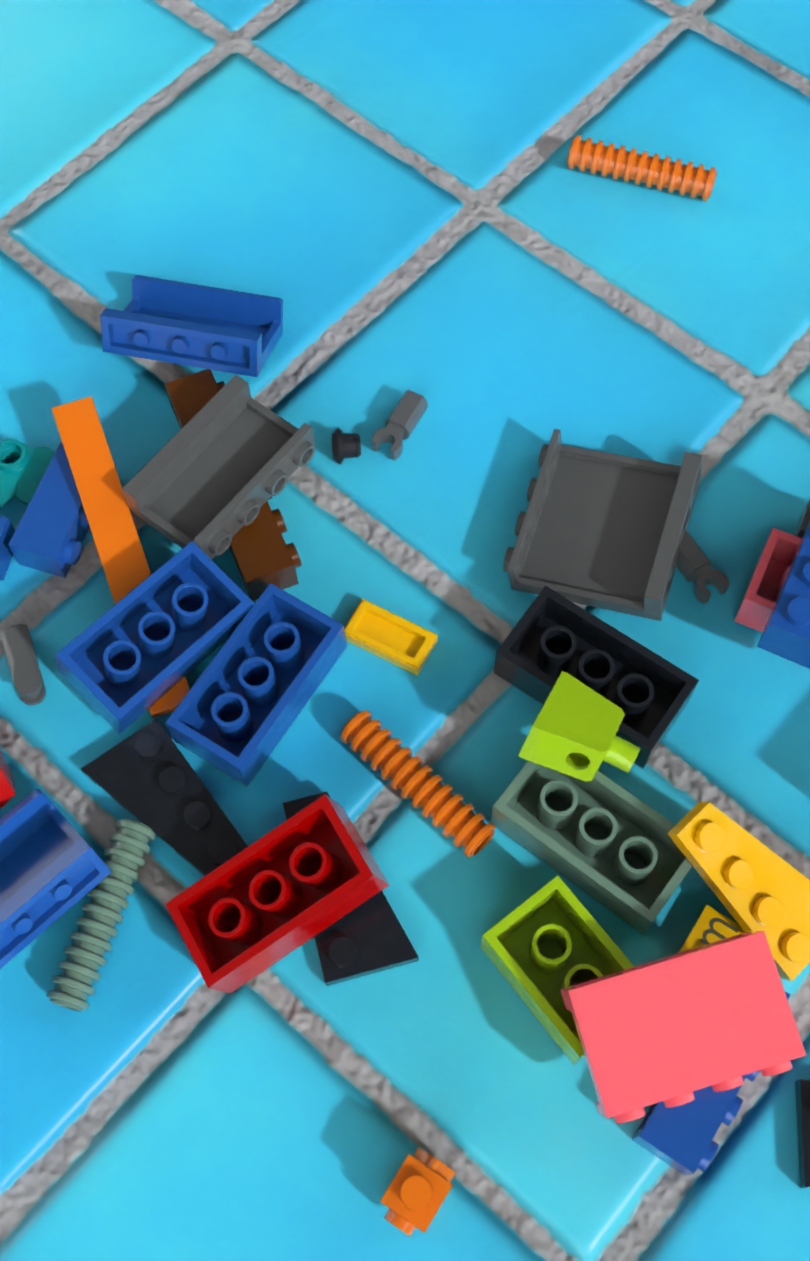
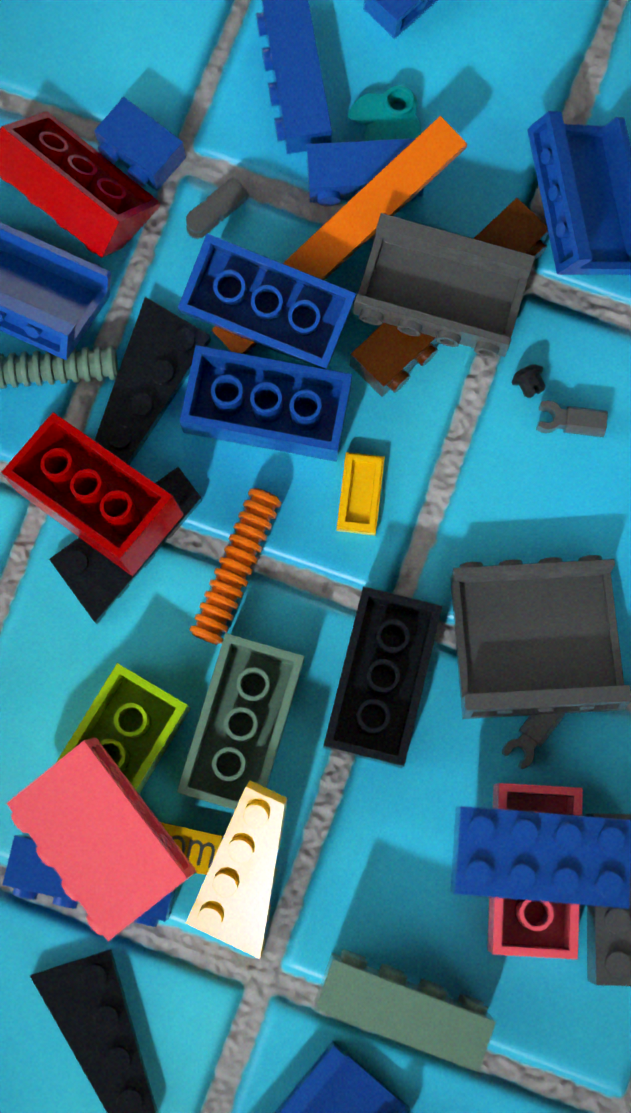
camera: 65 degrees right, 15 degrees up
lime torso [518,671,641,782] -> none

